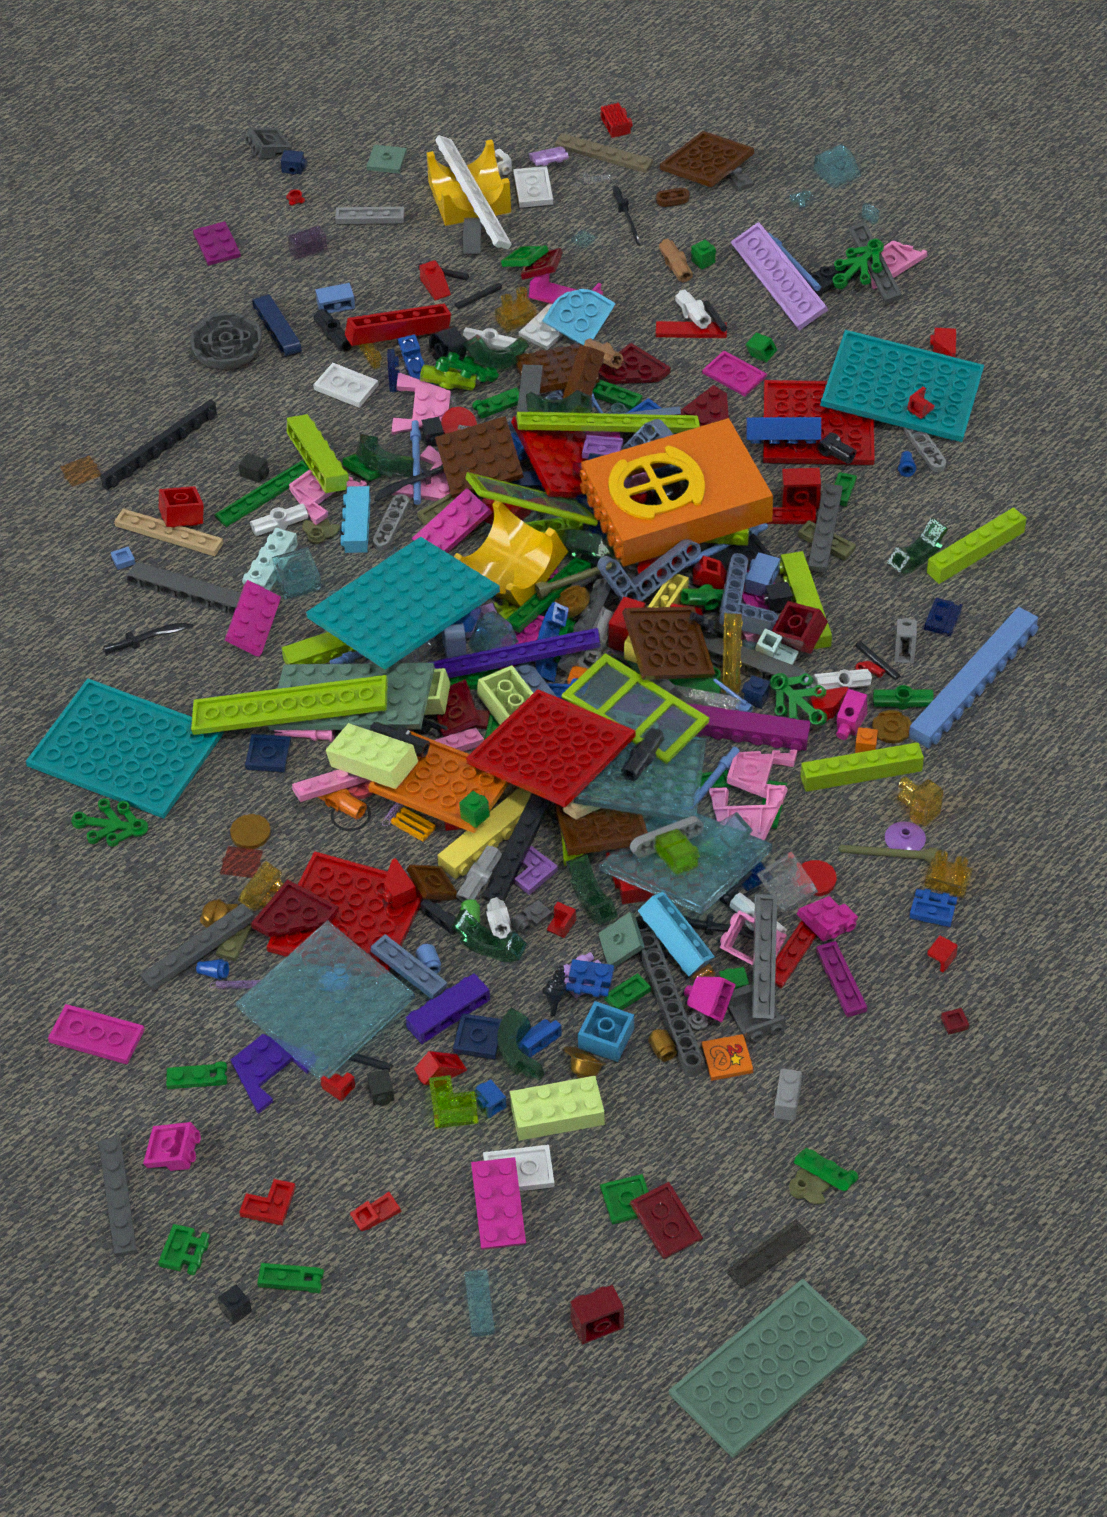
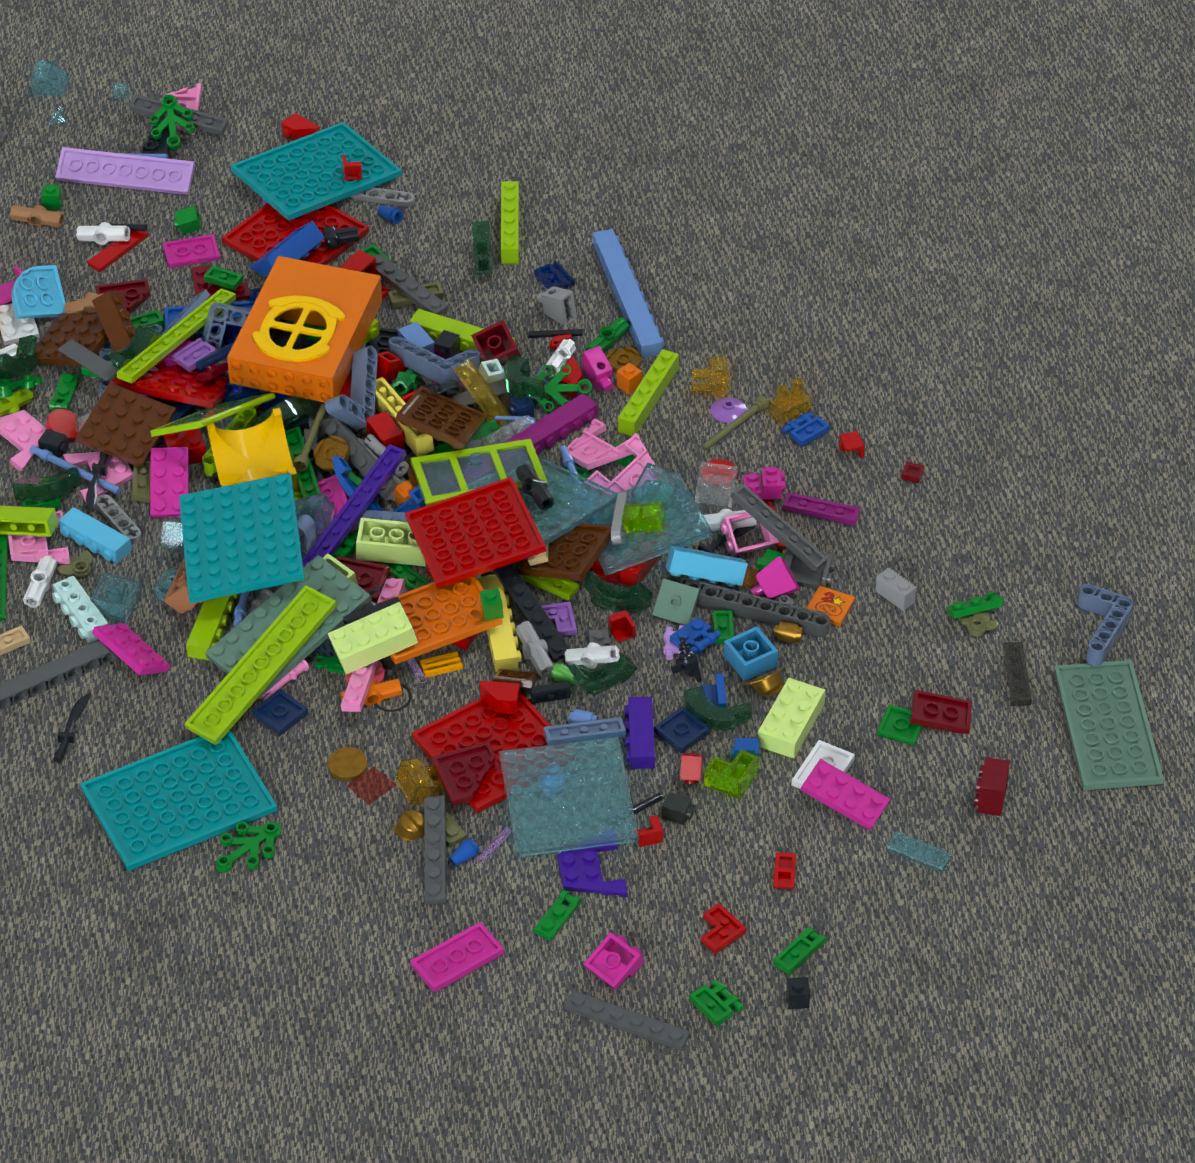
camera: 55 degrees left, 5 degrees down
none -> green plate [204,265,244,291]
none -> clear green arch [504,355,545,400]
none -> sand blue beam [1077,584,1133,666]

